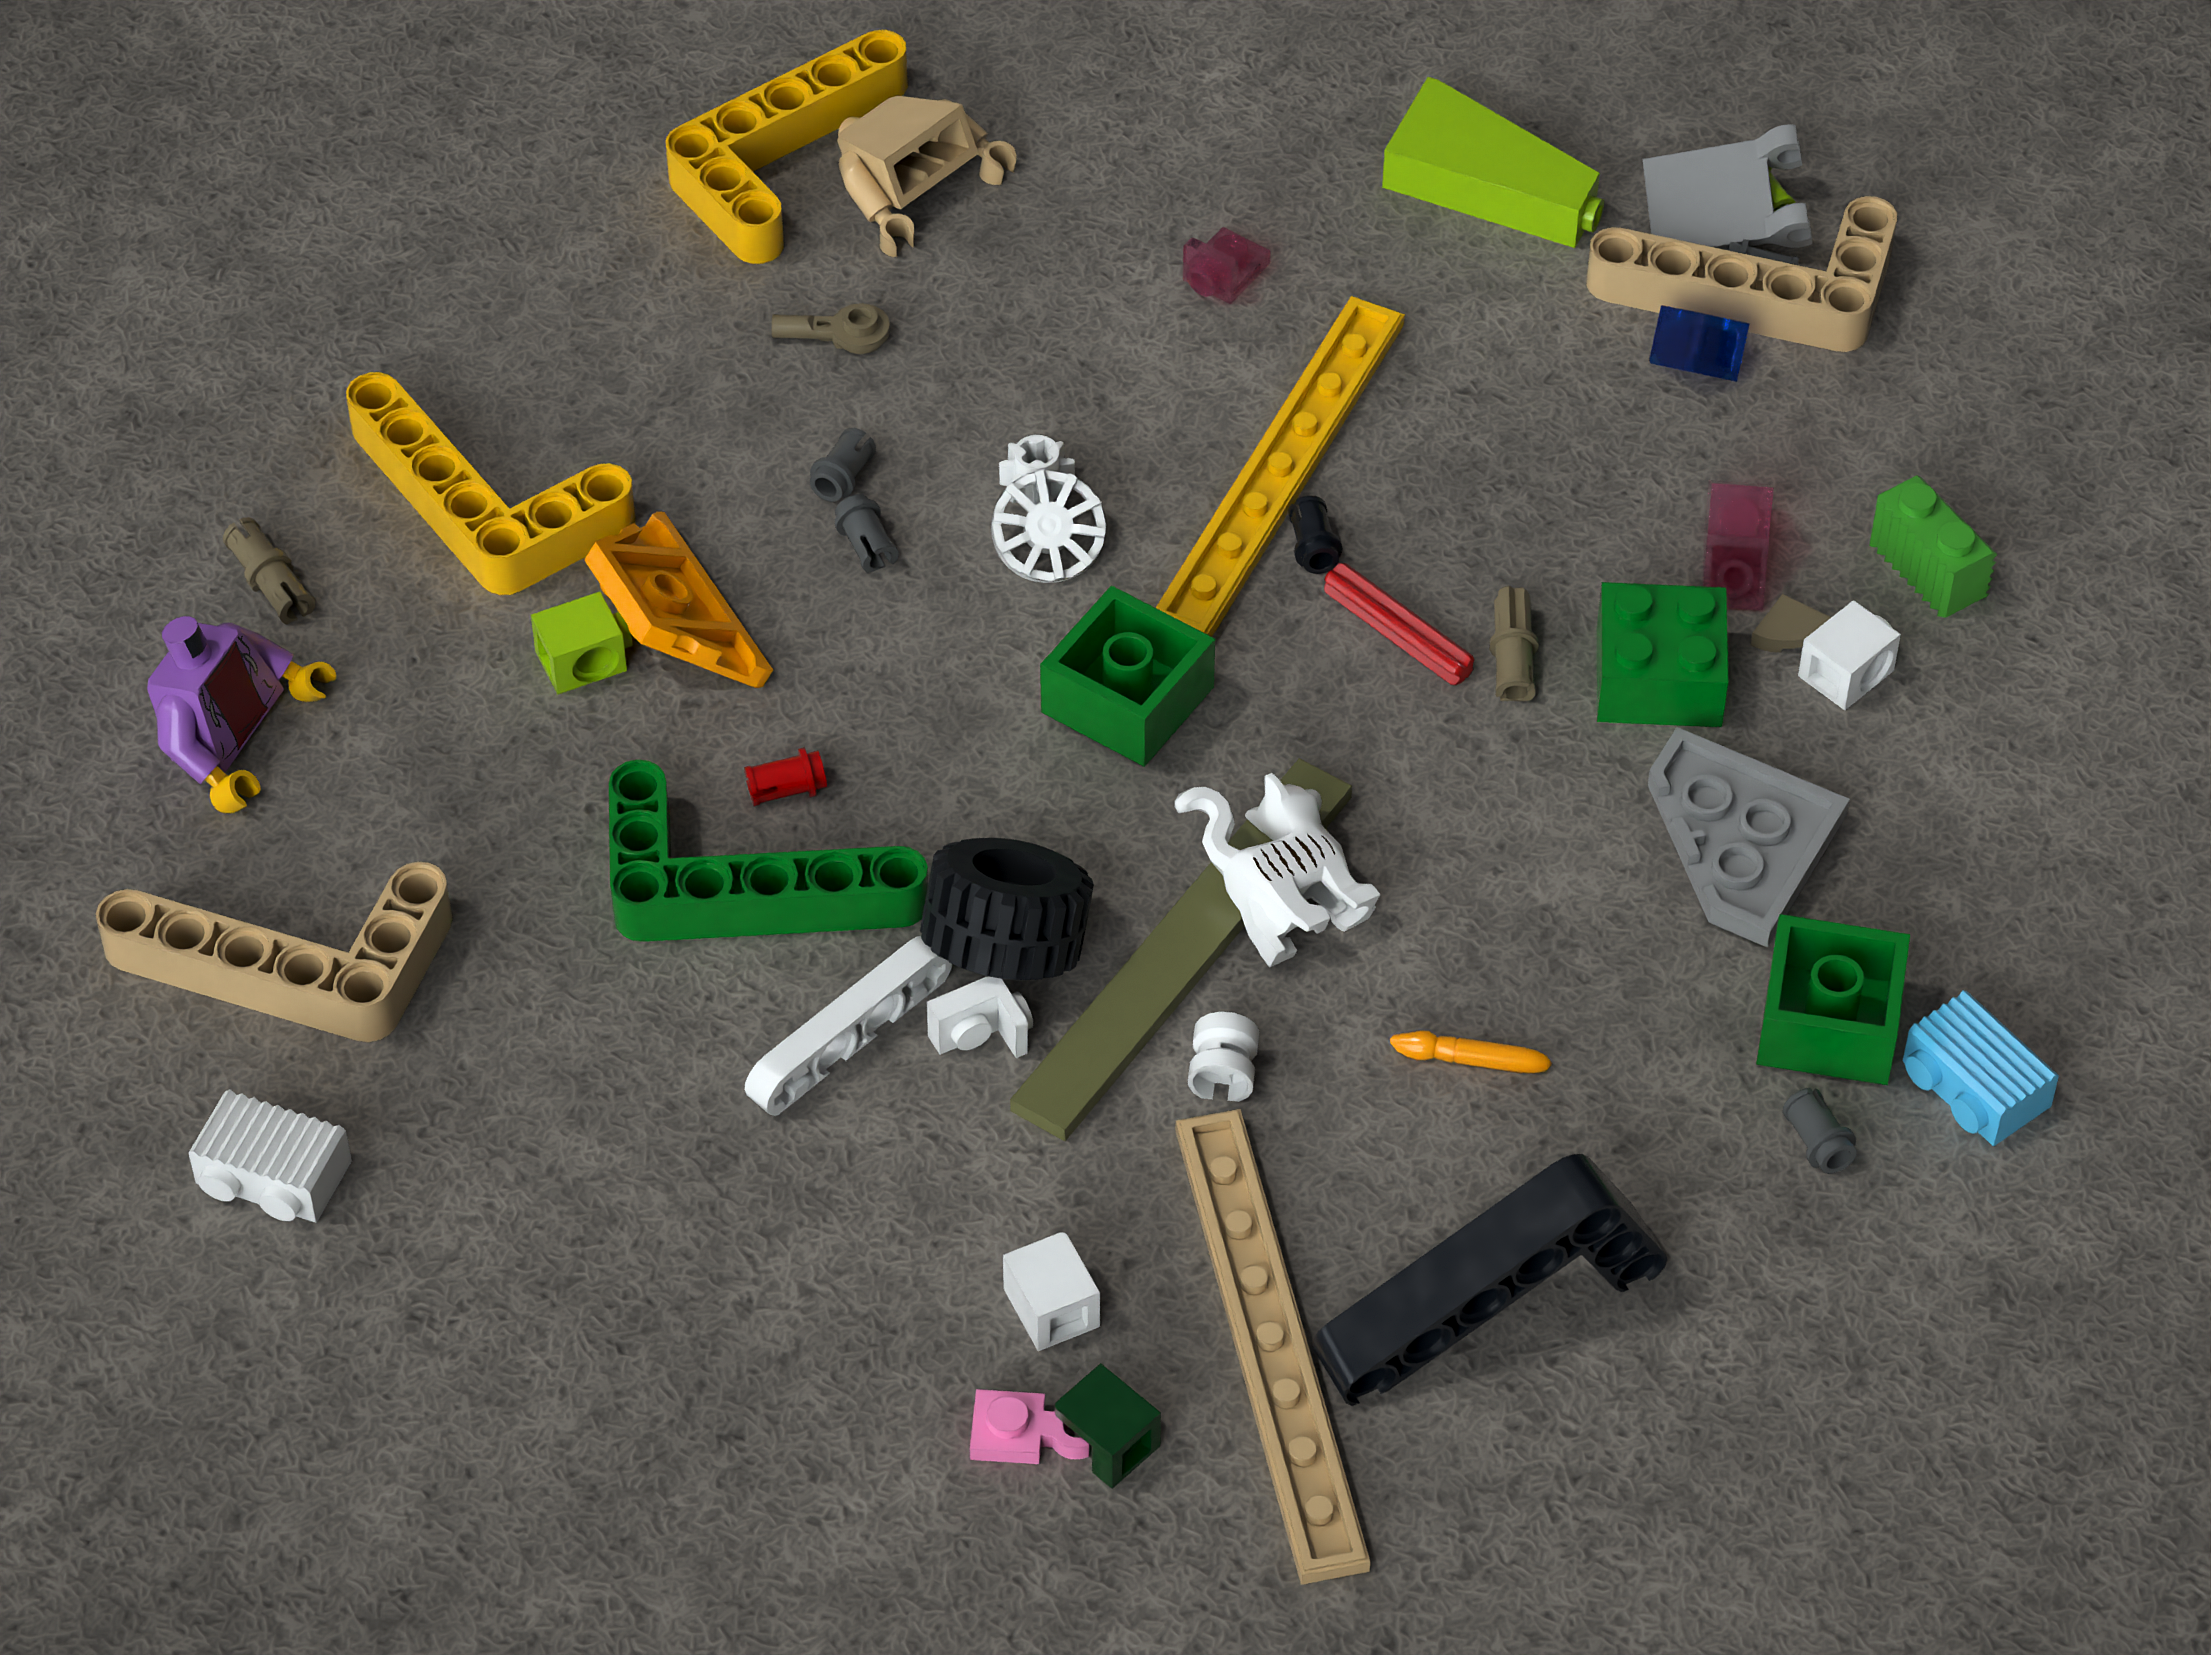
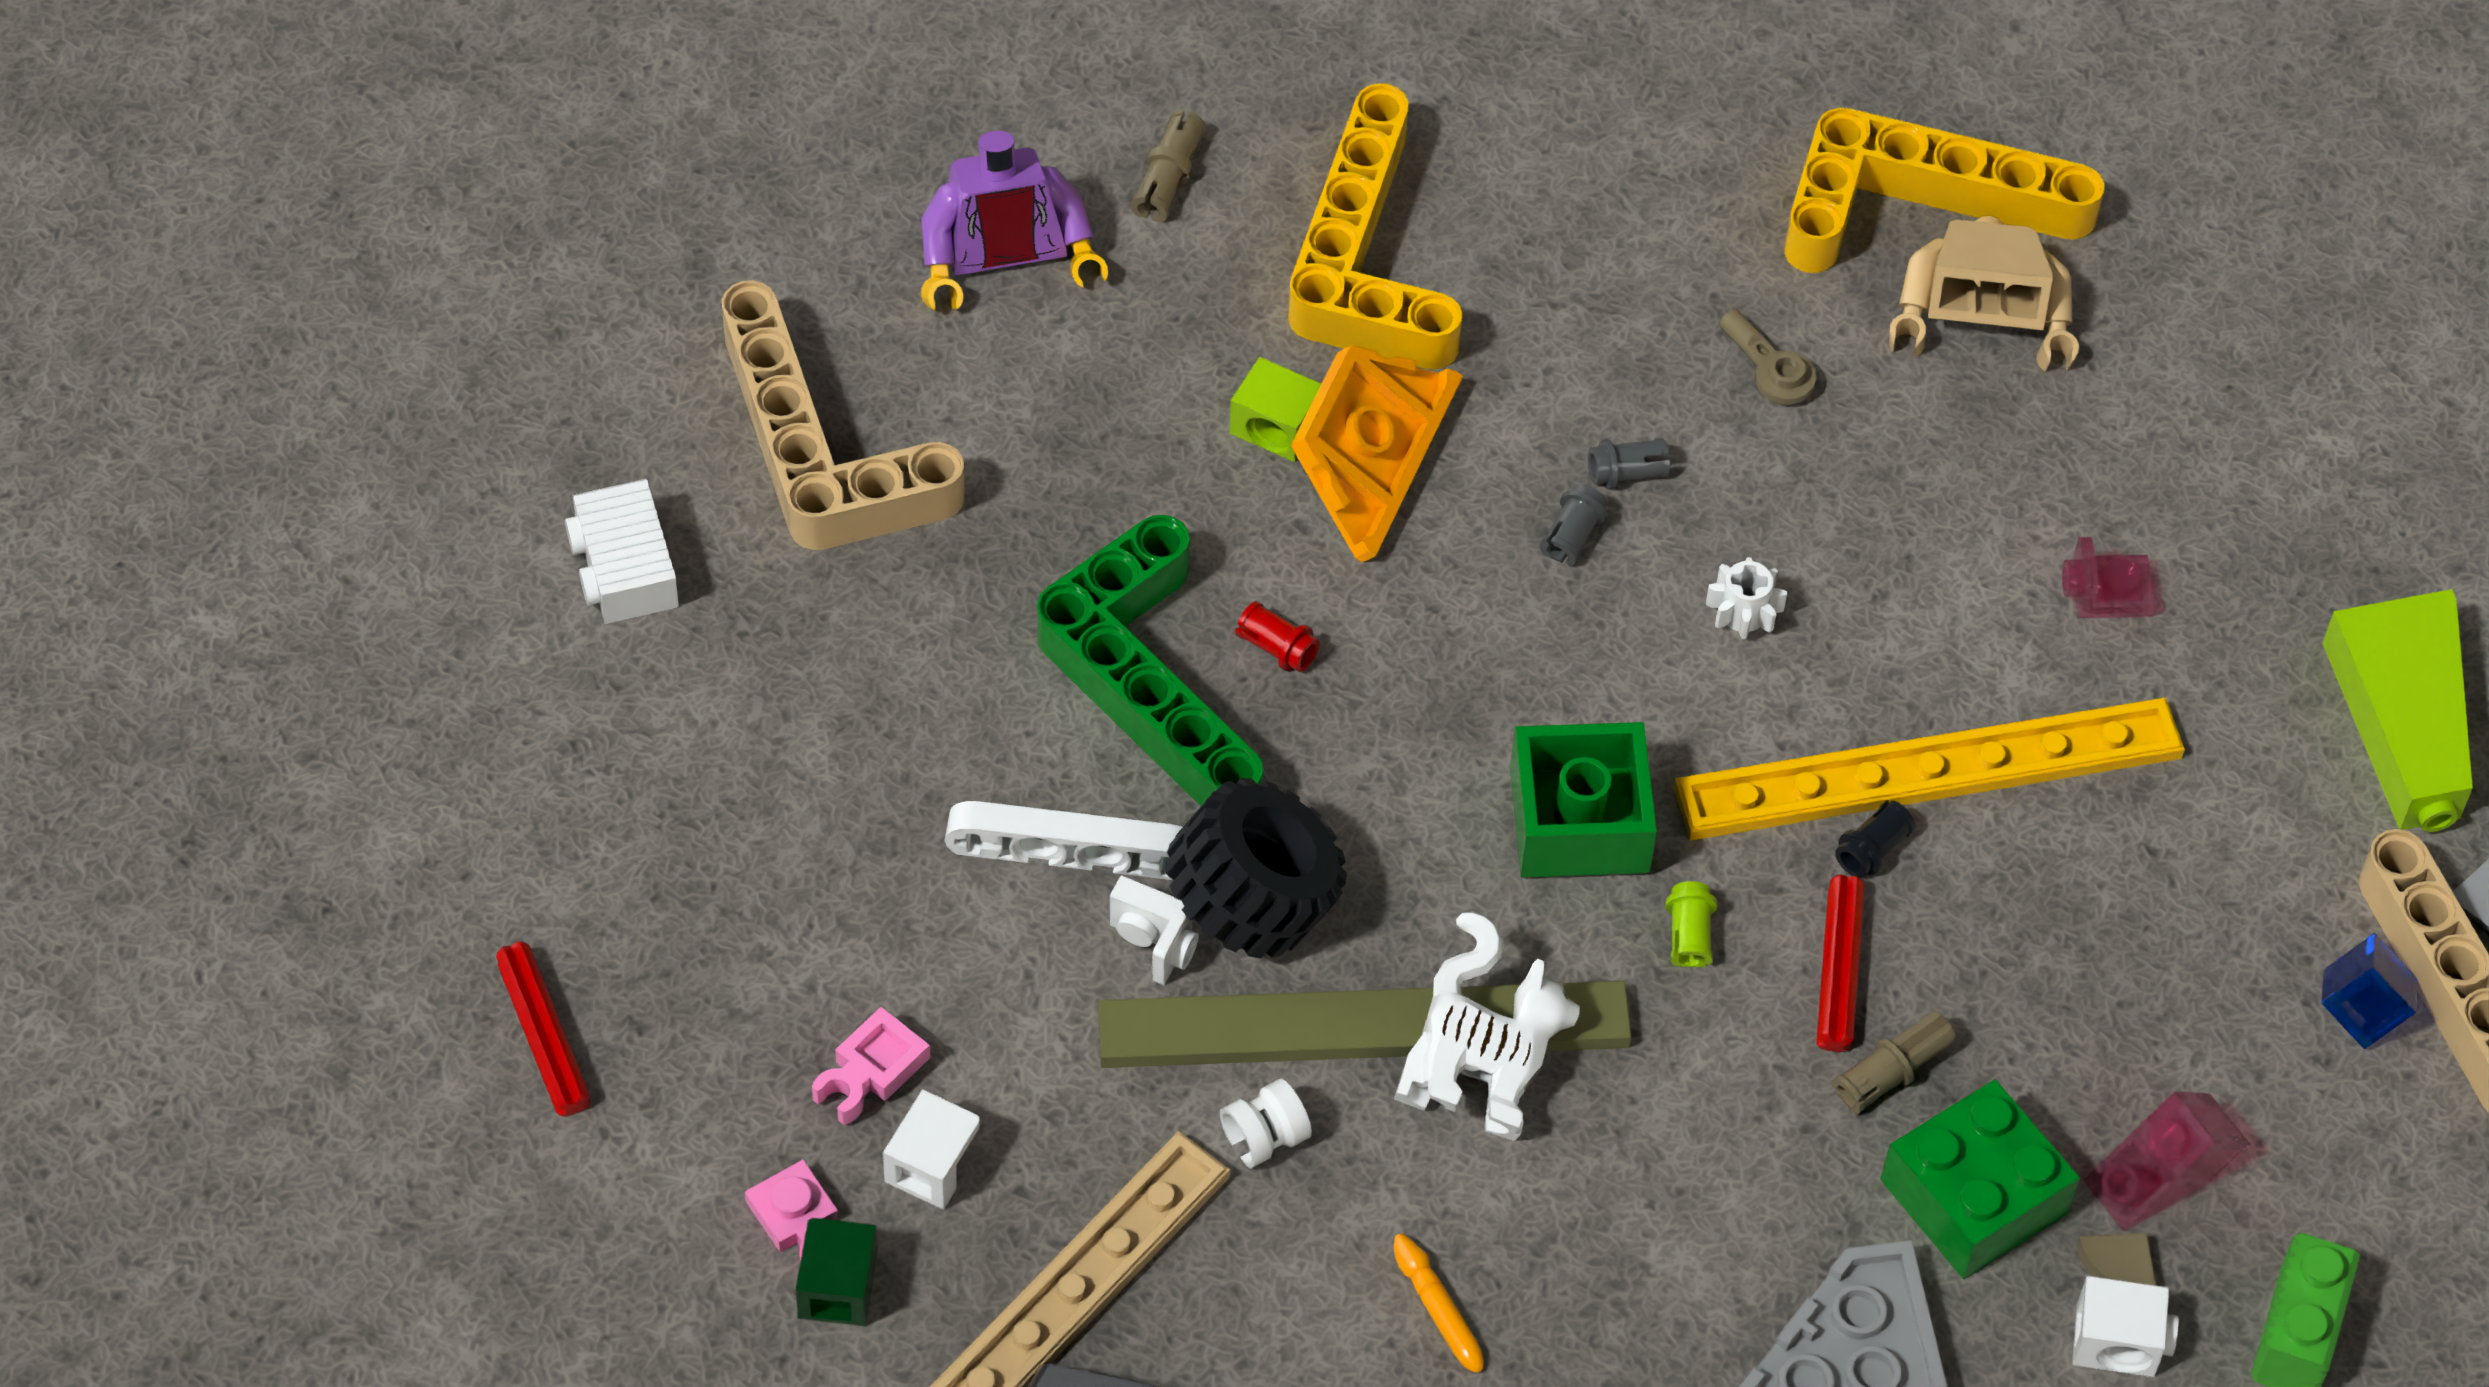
camera: 50 degrees right, 5 degrees up
white wheel [991,470,1106,583] -> none
none -> red axle [496,941,591,1117]
none -> bright pink plate [812,1007,930,1125]
none -> lime pin [1665,881,1717,967]

